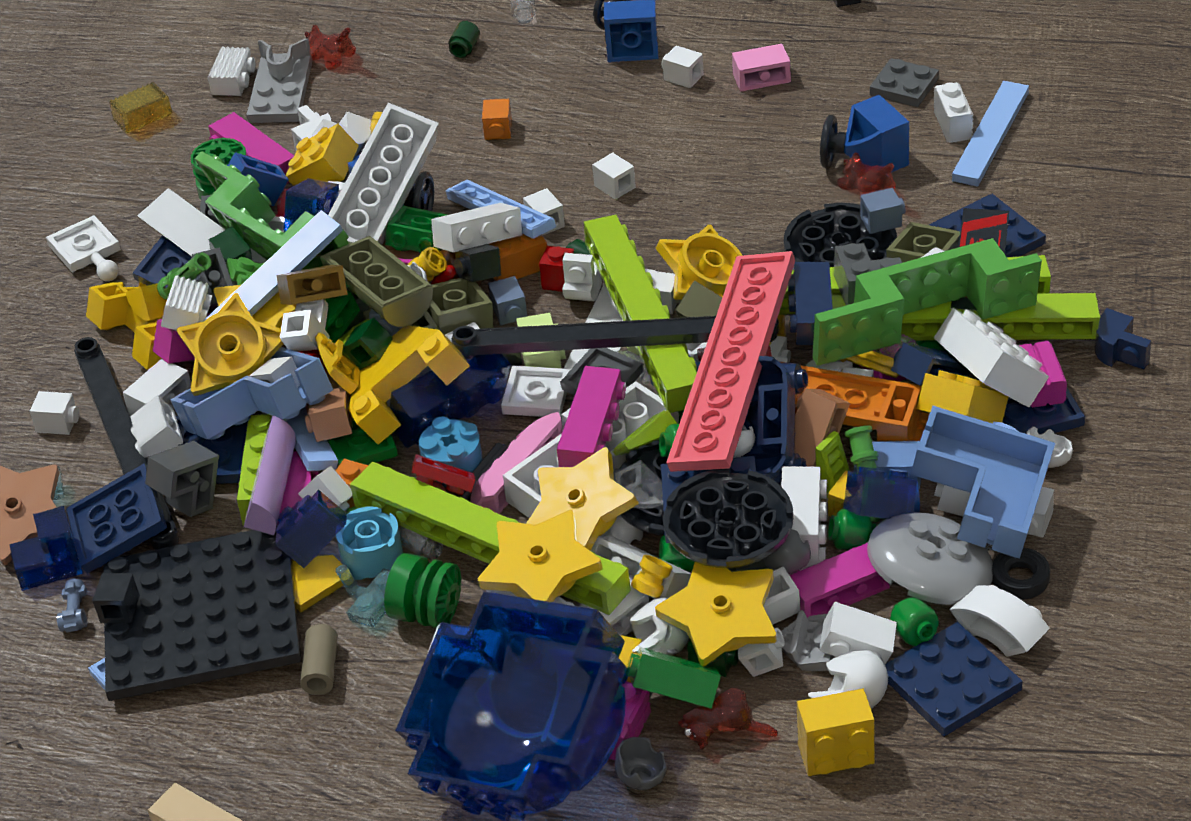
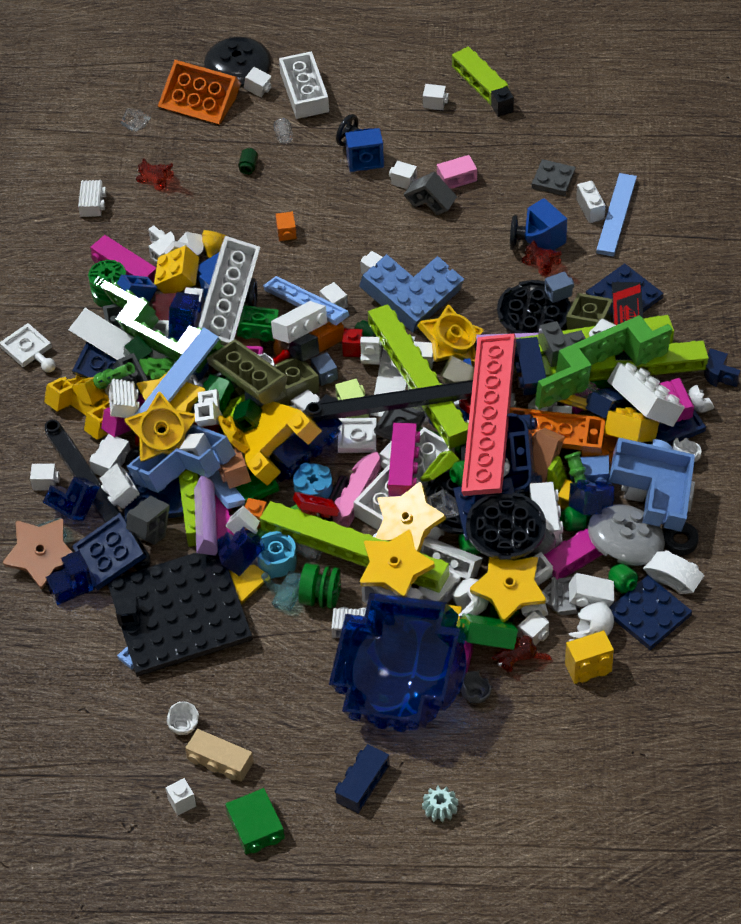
camera: 10 degrees left, 10 degrees up
sand blue bar [57,578,87,633] -> none
clear yellow brick [109,82,172,134] -> none
light grey plate [247,39,313,123] -> none
pearl gold brick [276,265,347,305] -> none
dark tan brick [300,624,338,695] -> none
yellow wheel [408,247,447,283] -> none
yellow wheel [631,555,673,598] -> none
none -> clear blue brick [43,477,100,521]
none -> white hair [167,702,199,735]
none -> medium blue piece [359,254,464,333]
none -> dark grey brick [403,171,457,215]
none -> white brick [517,611,549,648]
none -> white hair [688,385,715,413]

